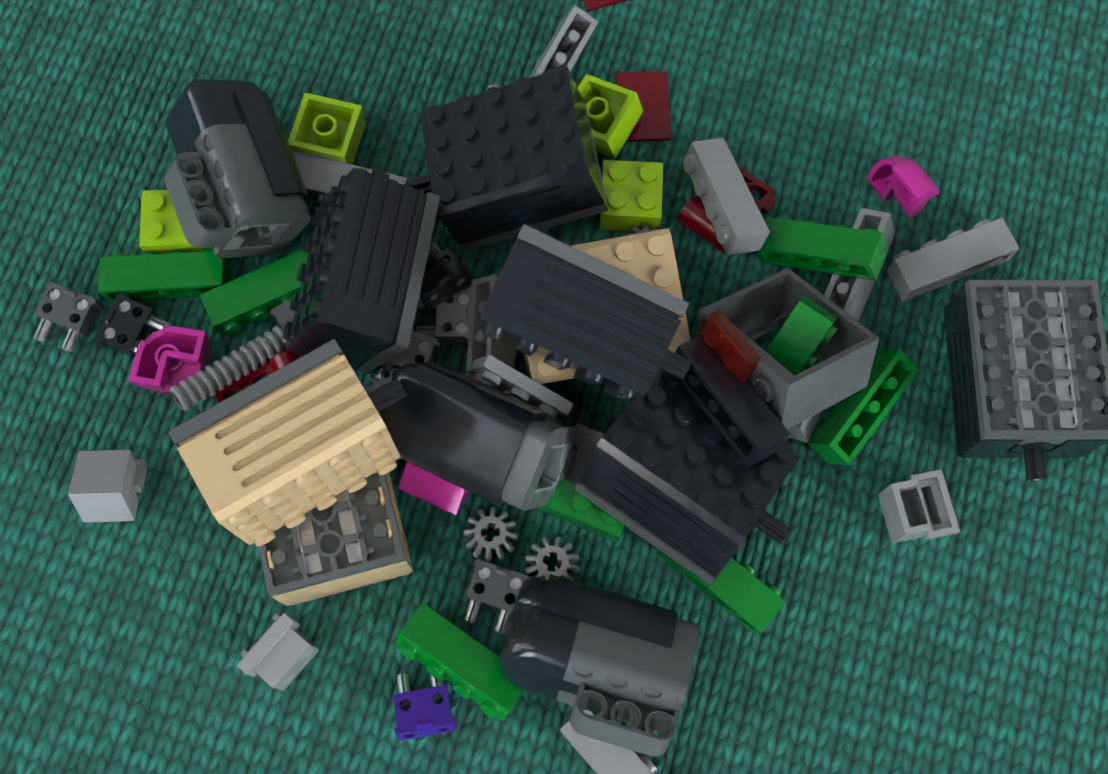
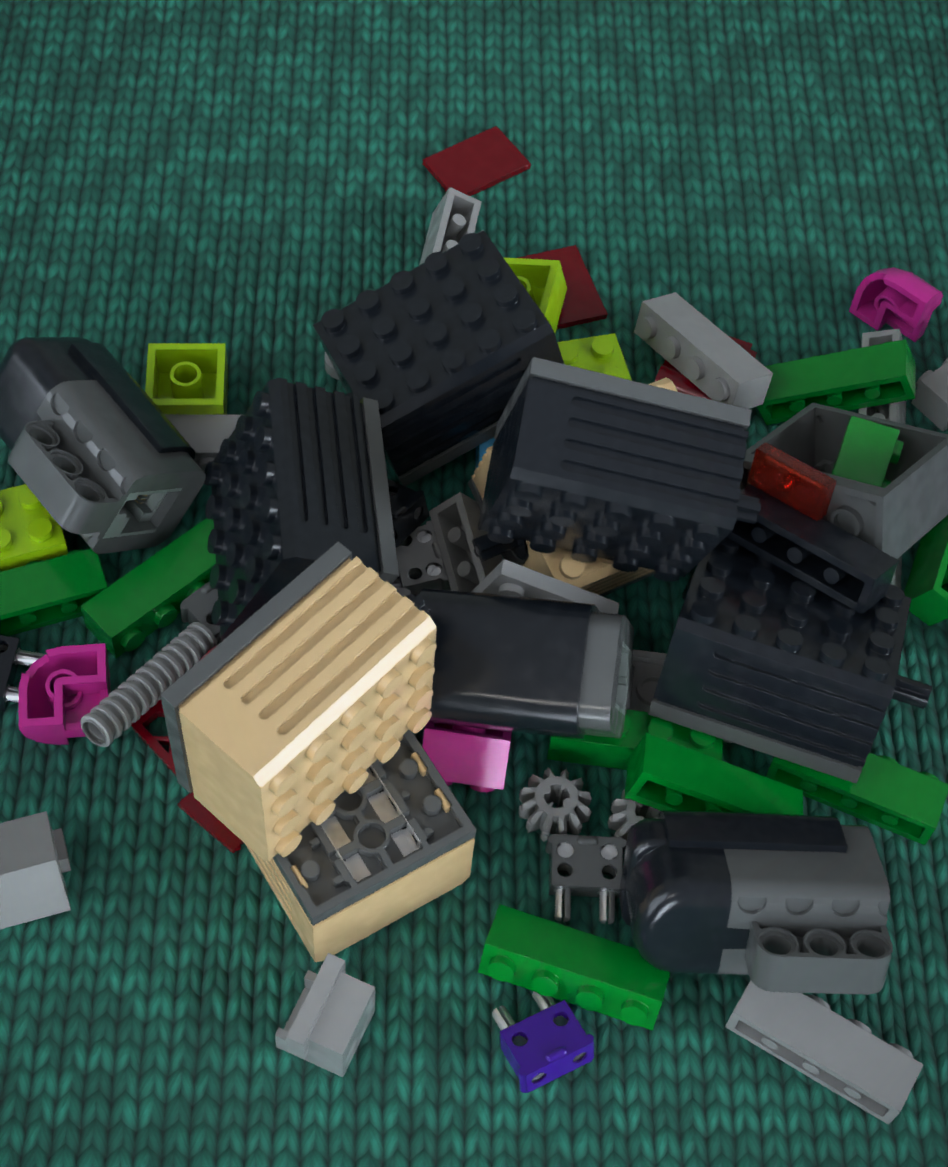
camera: 20 degrees left, 15 degrees down
none -> green brick [624,733,803,815]

